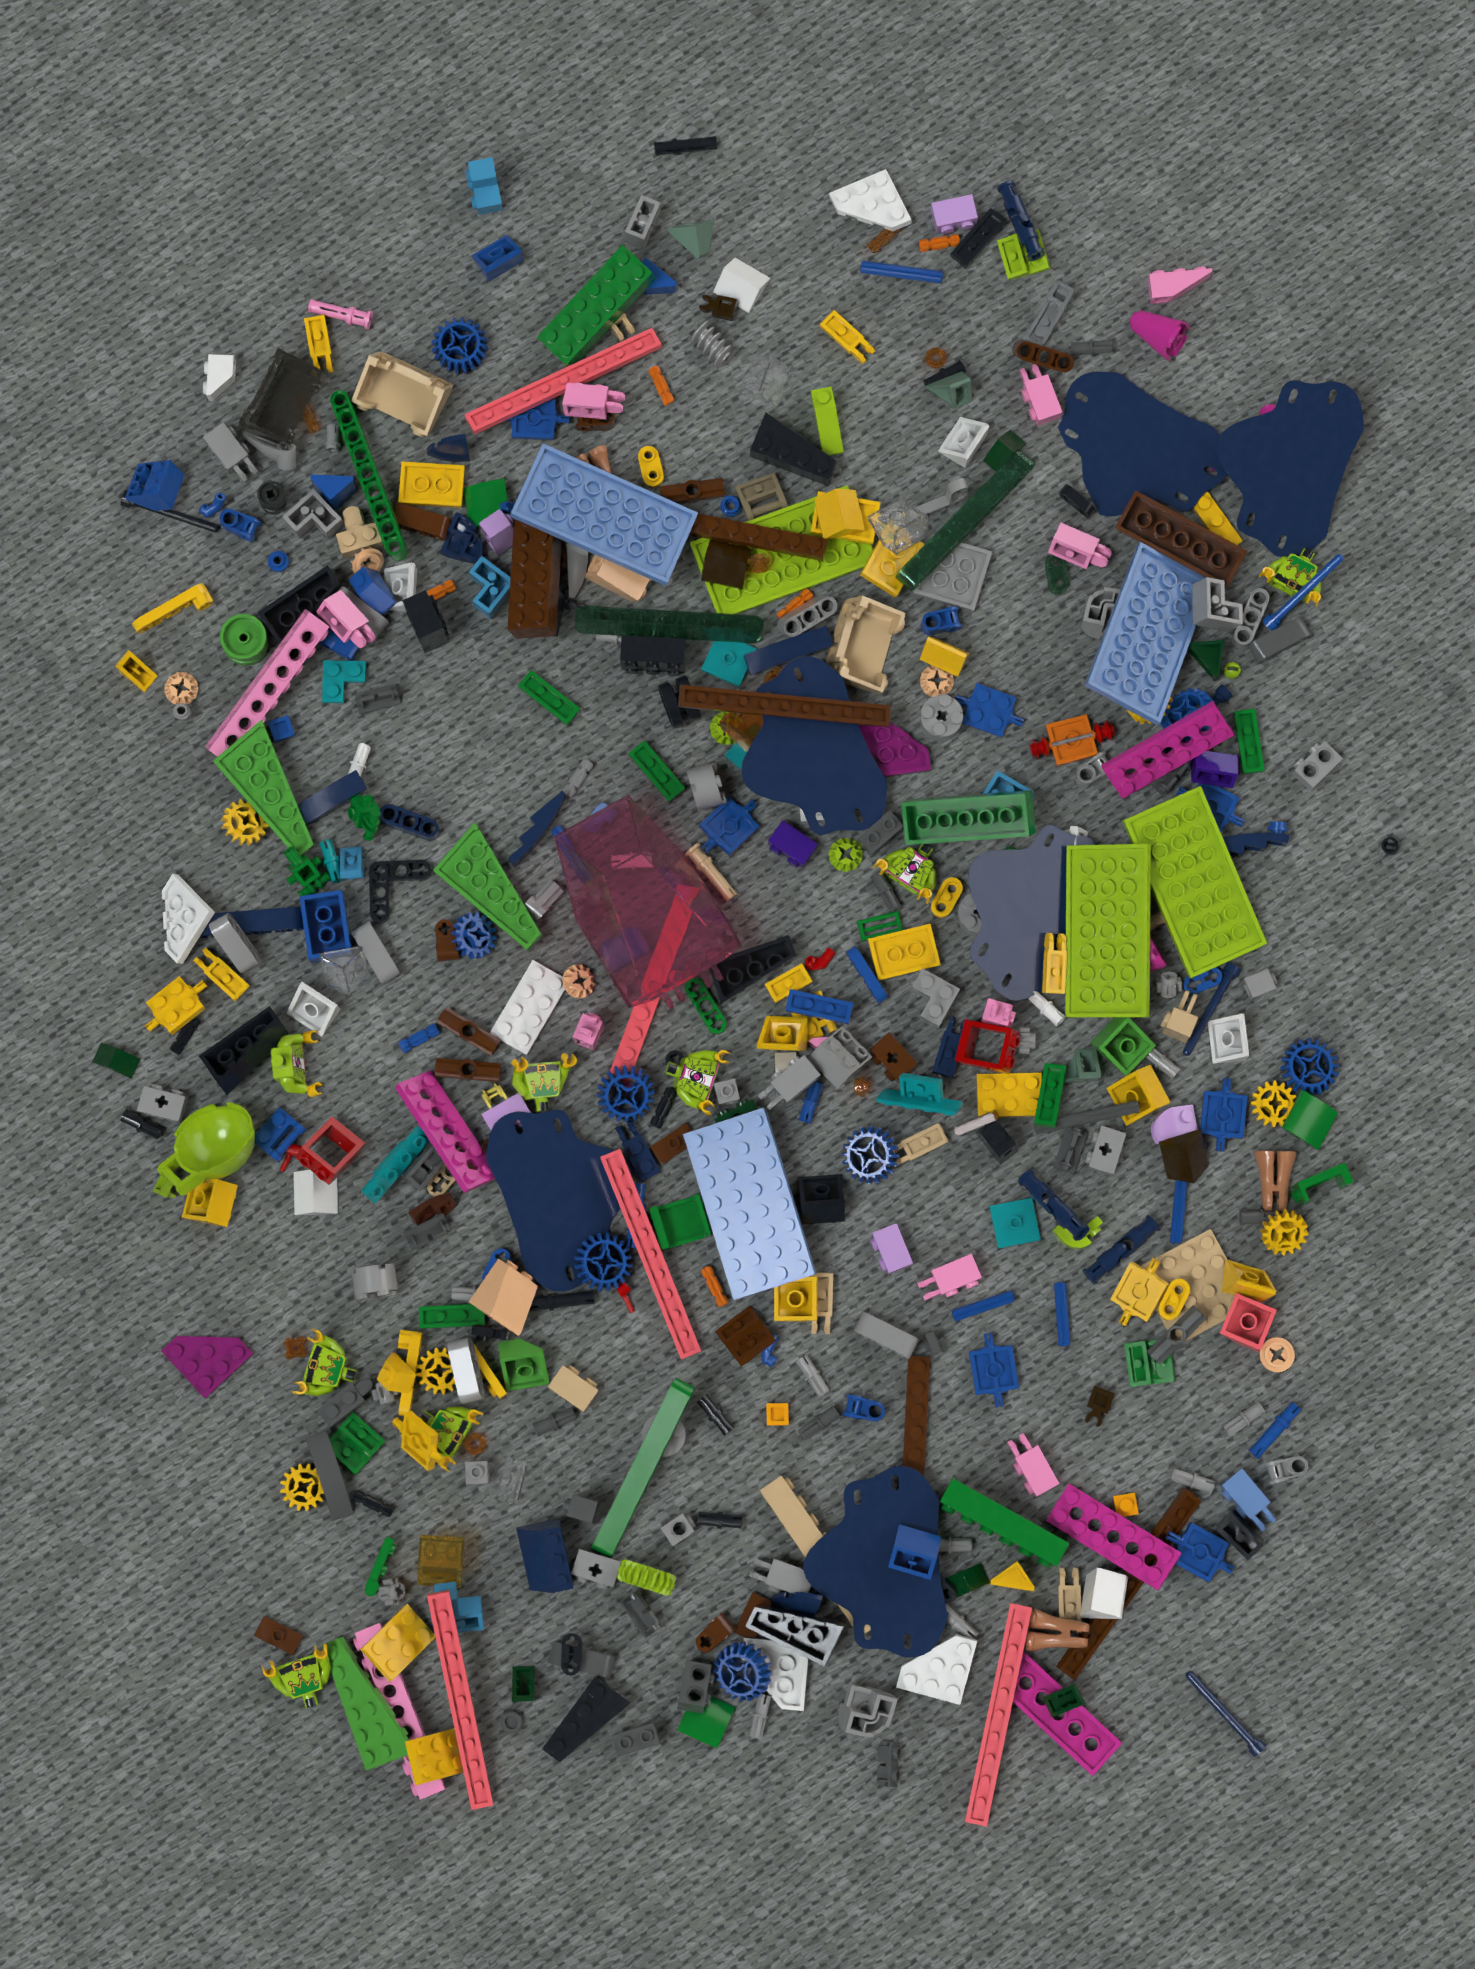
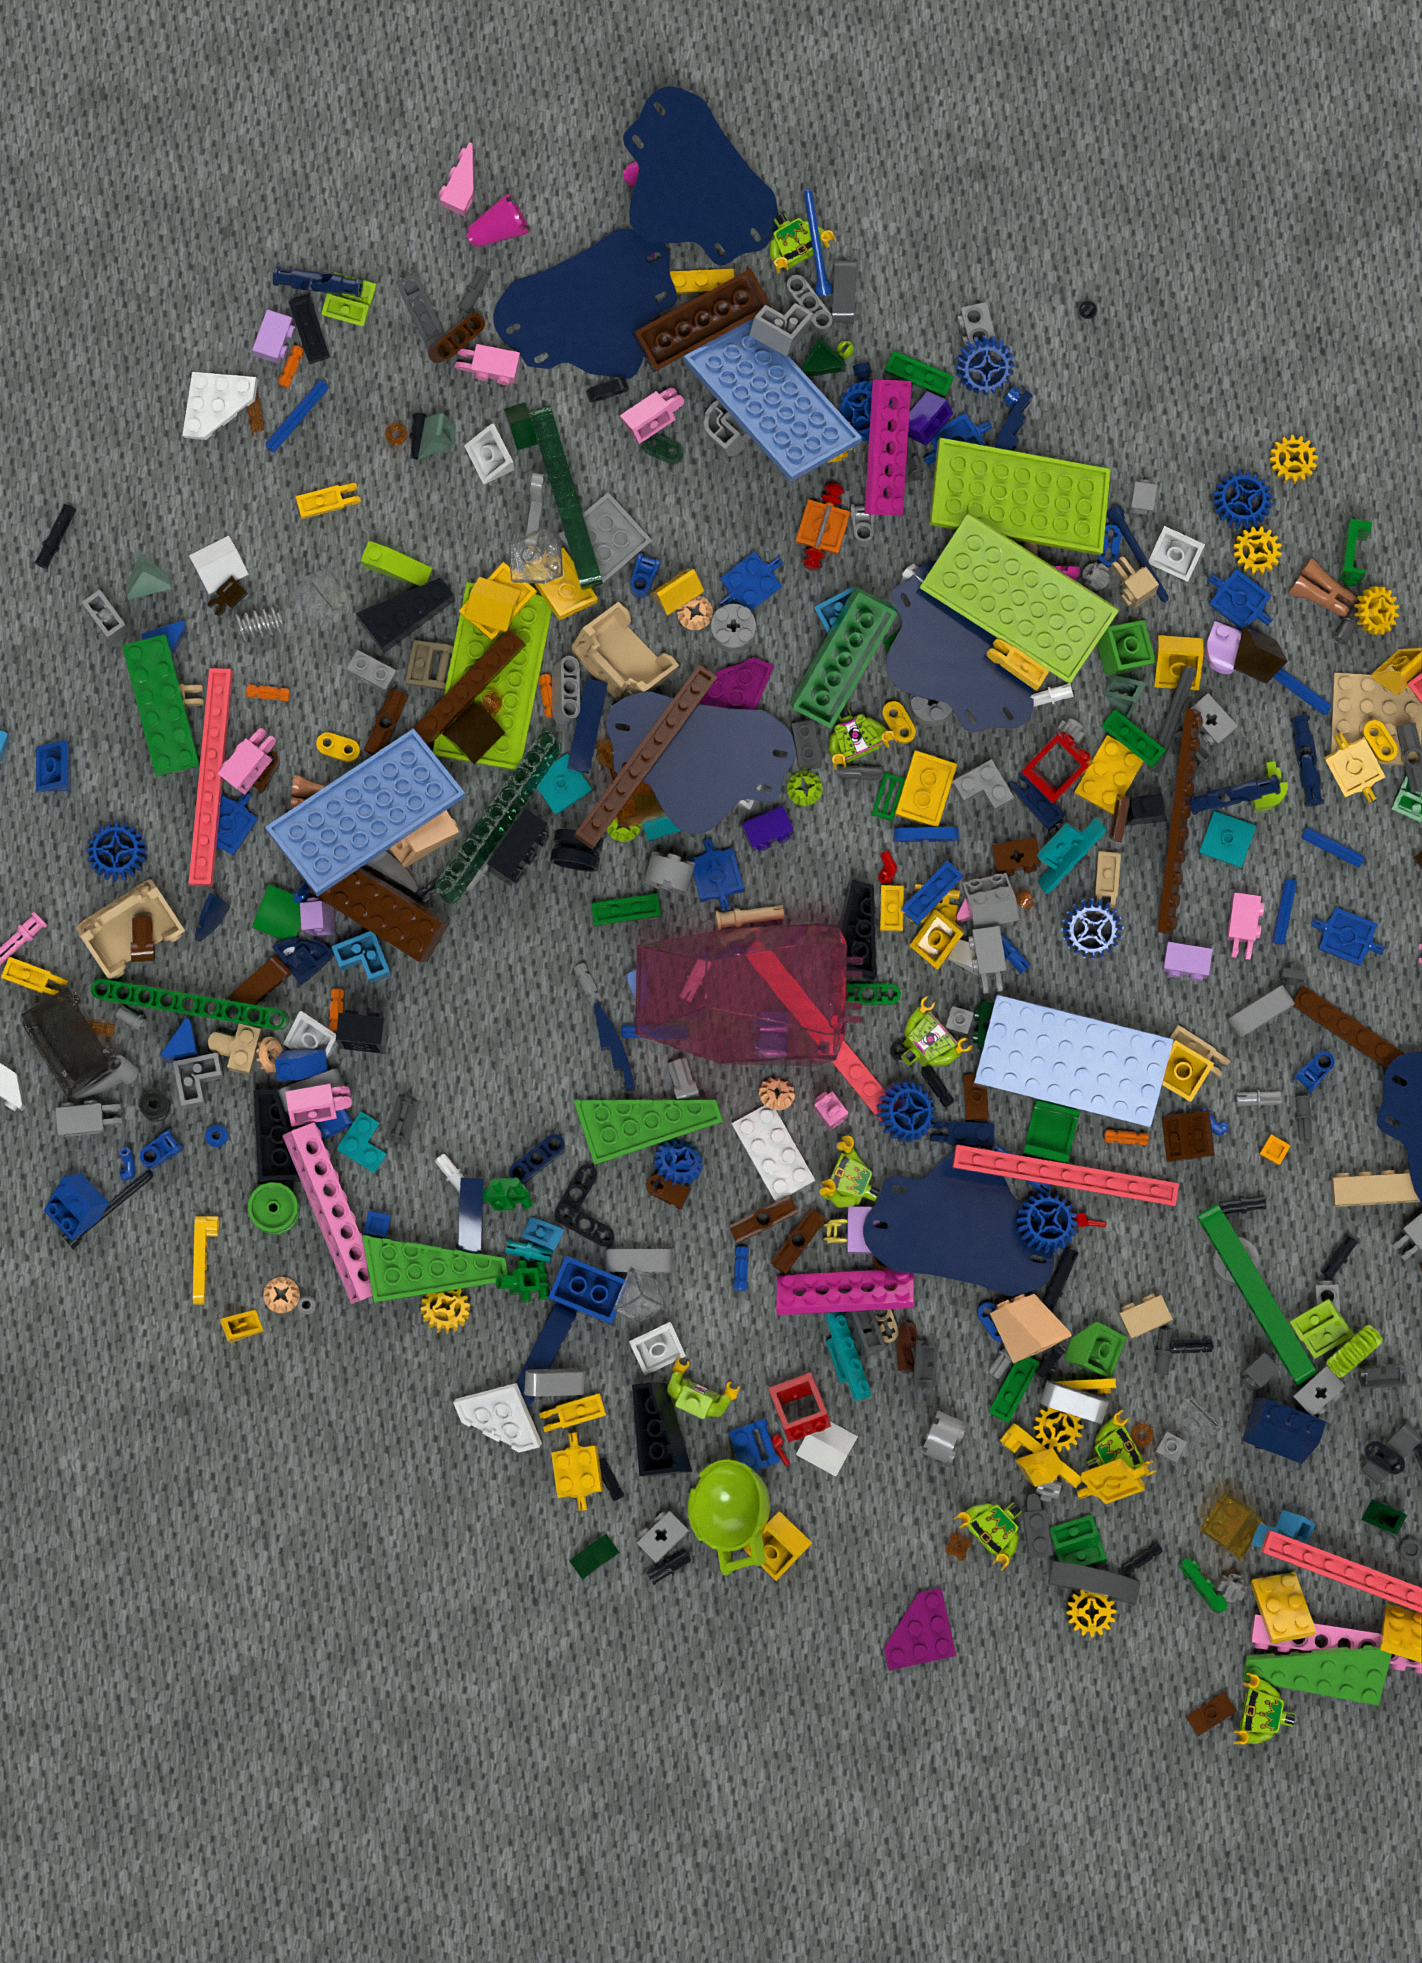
camera: 60 degrees left, 0 degrees up
lime tile [152,1175,176,1198] -> none
yellow plate [398,462,465,508] -> none
green plate [518,670,581,726] -> none
blue plate [720,496,741,517] -> none
black slope [798,1174,845,1224] -> none
bright pink hinge [981,998,1016,1028] -> none
light grey axle [1146,1048,1180,1079] -> none
green slope [1282,1090,1338,1150] -> none
none -> reddish brown piece [131,916,155,962]
none -> light grey brick [346,650,398,695]
none -> blue gear [955,335,1015,395]
none -> reddish brown plate [1157,709,1203,935]
none -> black axle [1169,1339,1214,1354]
none -> yellow gear [1269,435,1318,484]
none -> lime slope [1290,1299,1354,1359]

